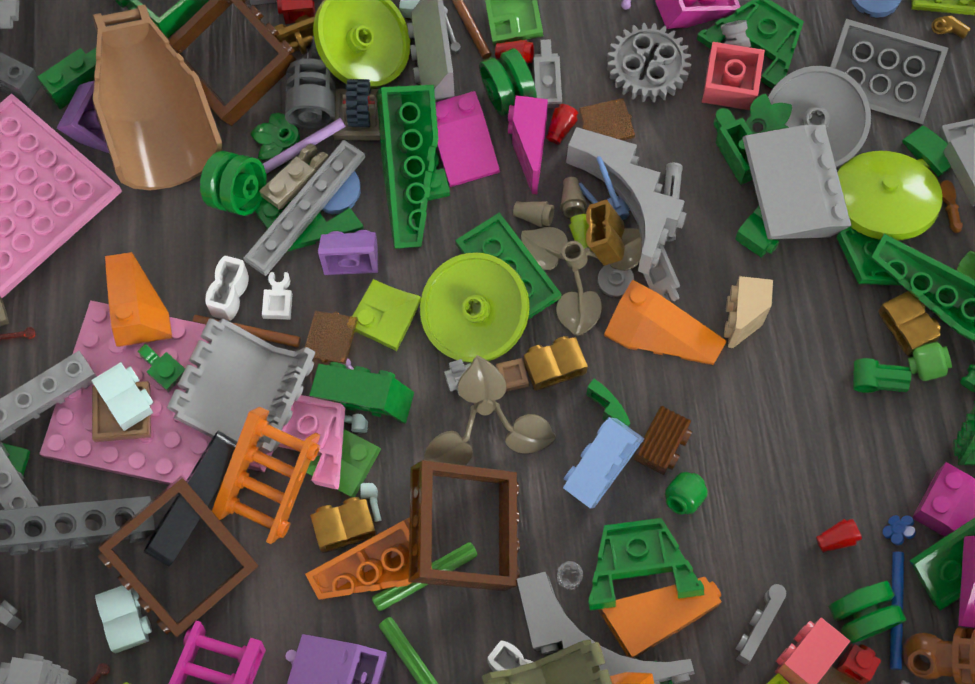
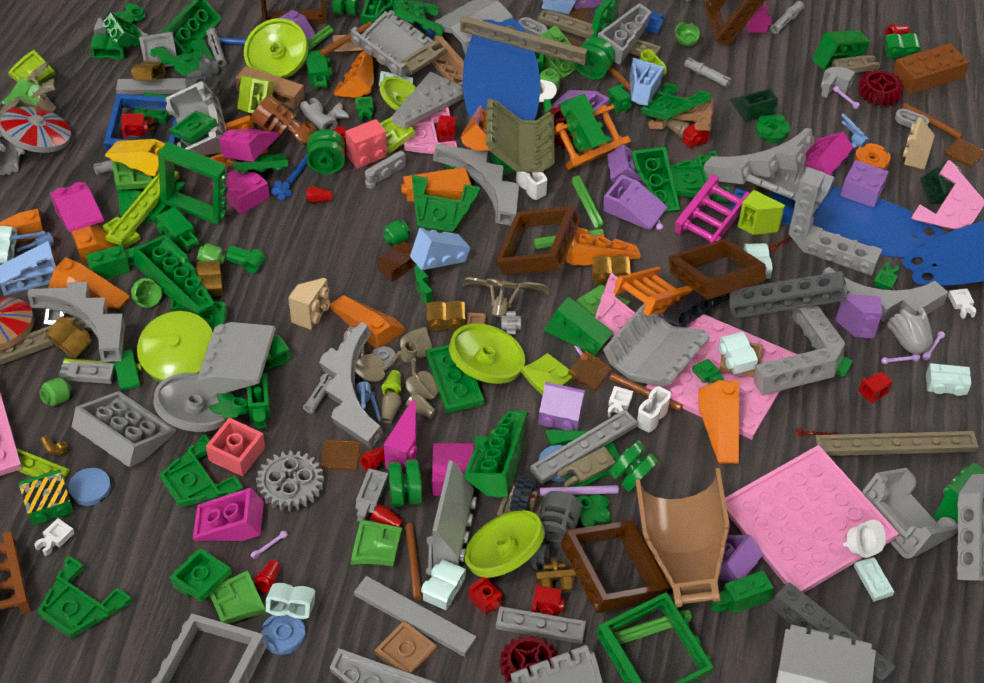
camera: 165 degrees left, 20 degrees down
light aqua hand [361,483,382,522] -> none
clear bush [557,561,583,590] -> none
pearl gold brick [586,199,625,266] -> none
light grey wheel [721,20,751,47] -> none
dark orange piece [940,180,963,233] -> none

